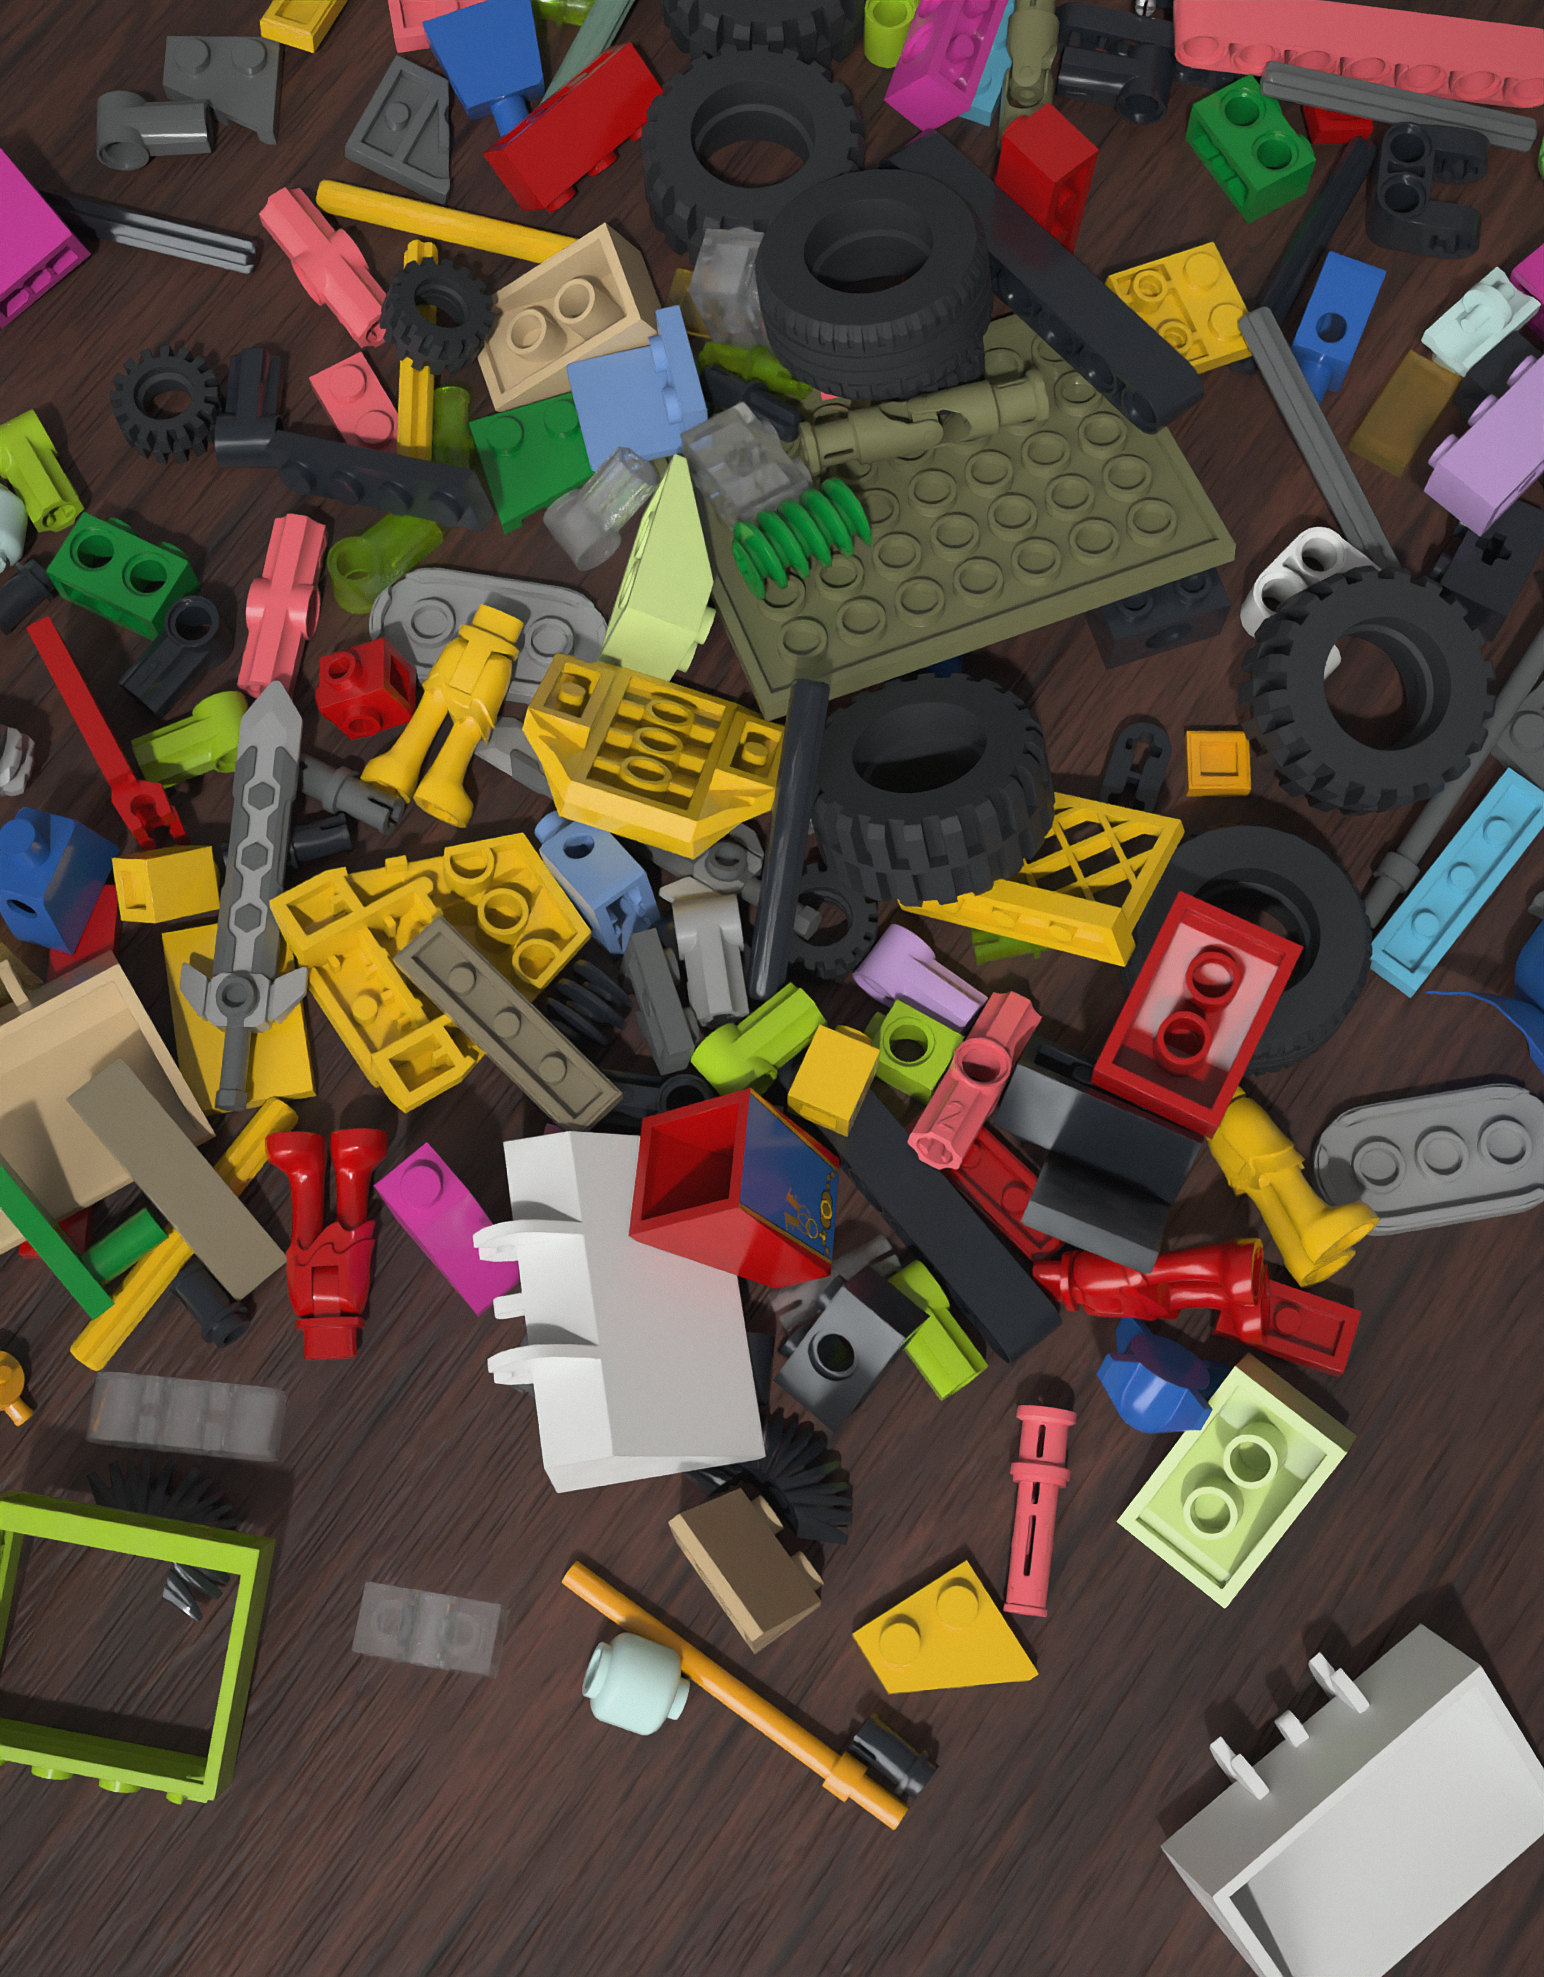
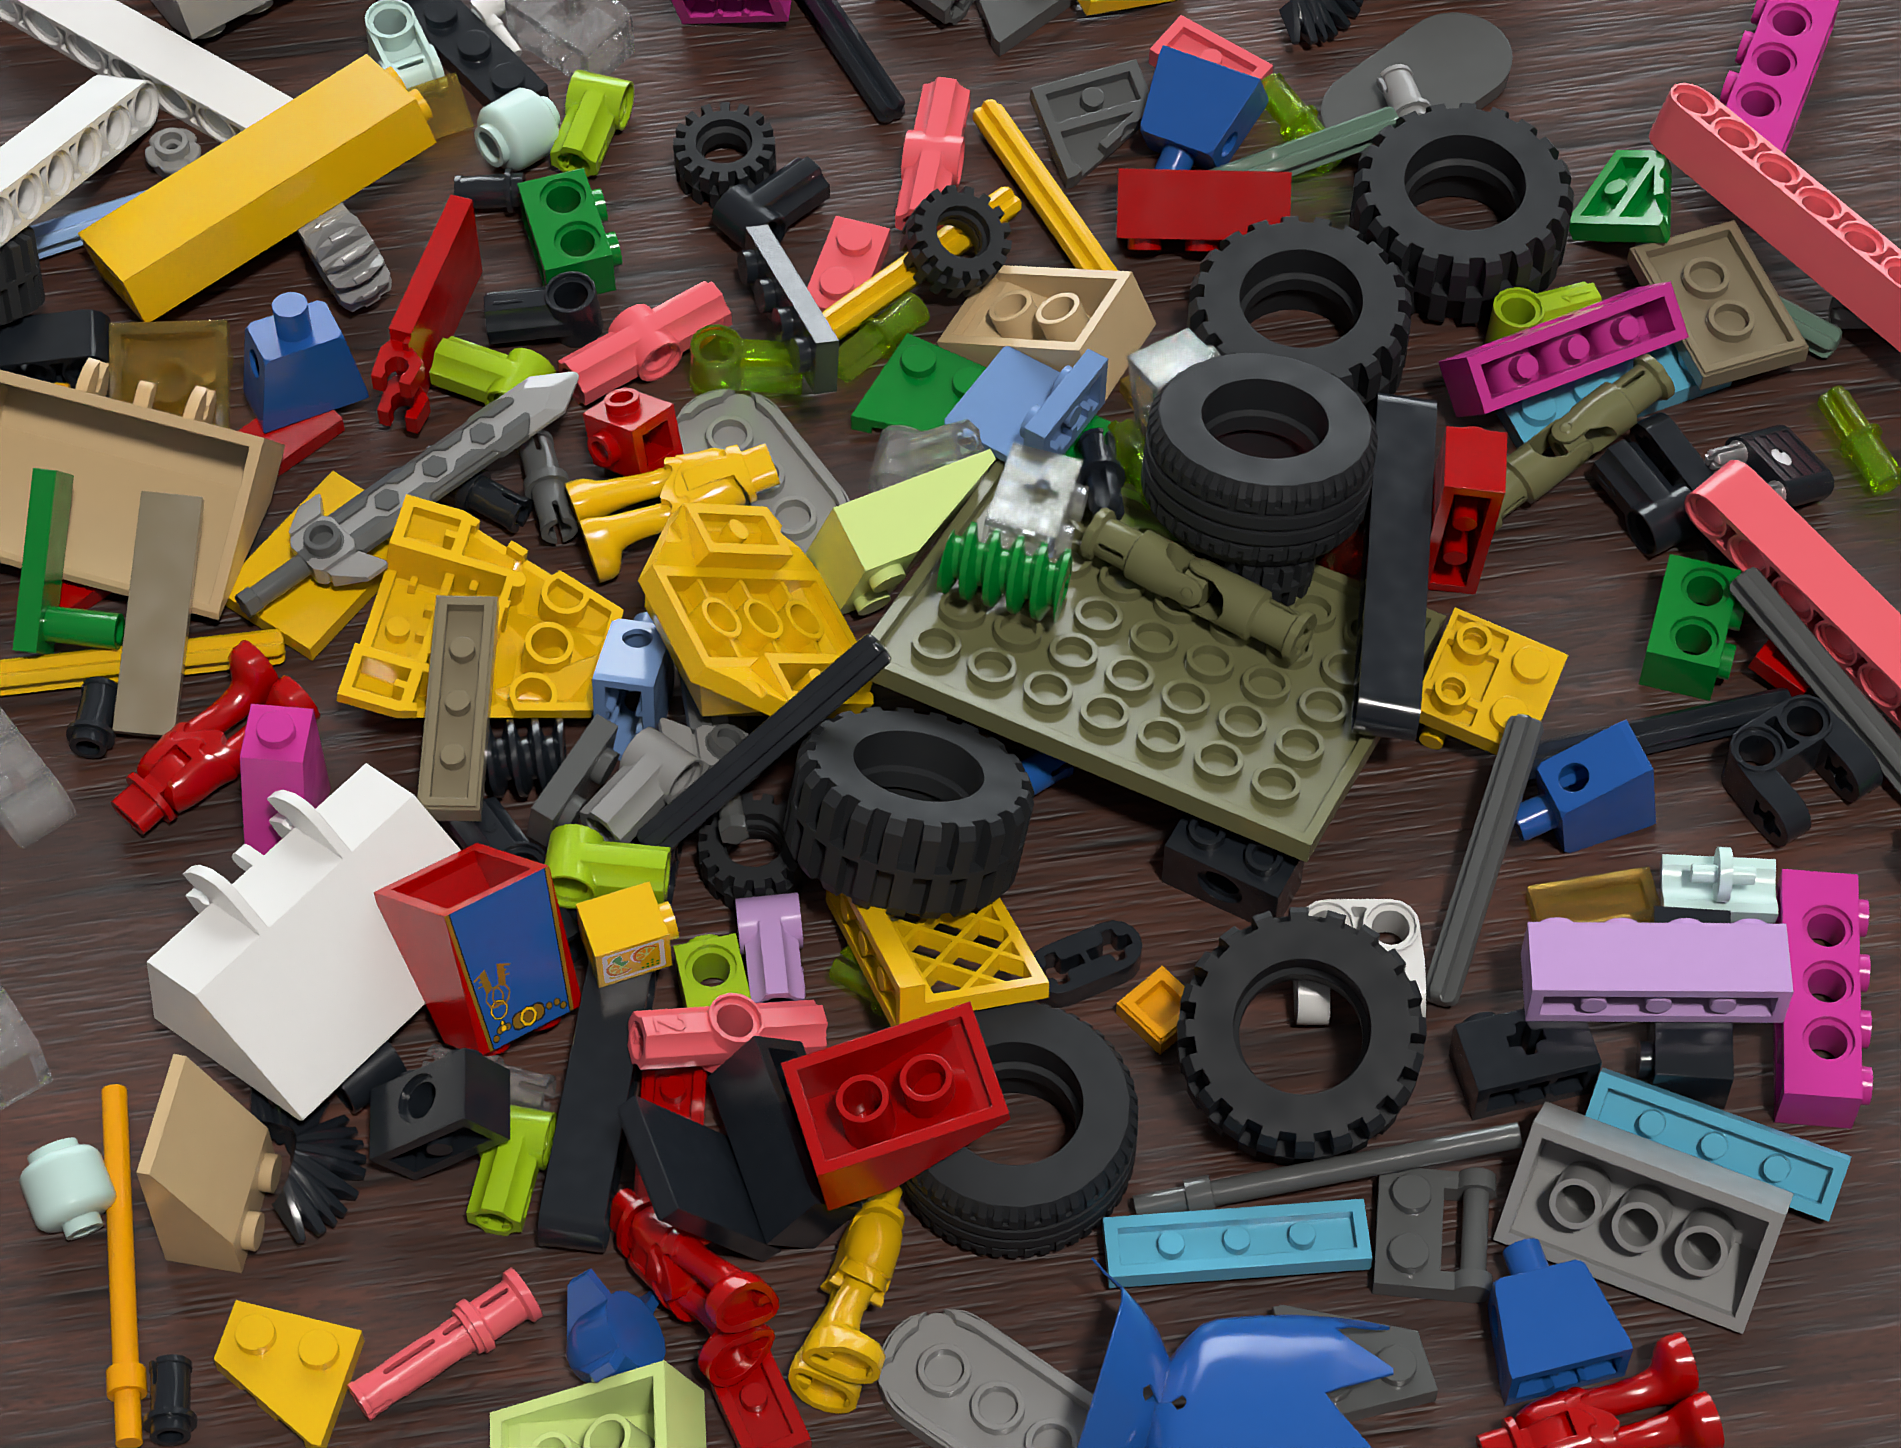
camera: 45 degrees right, 15 degrees down
yellow brick [112,845,220,923] -> none

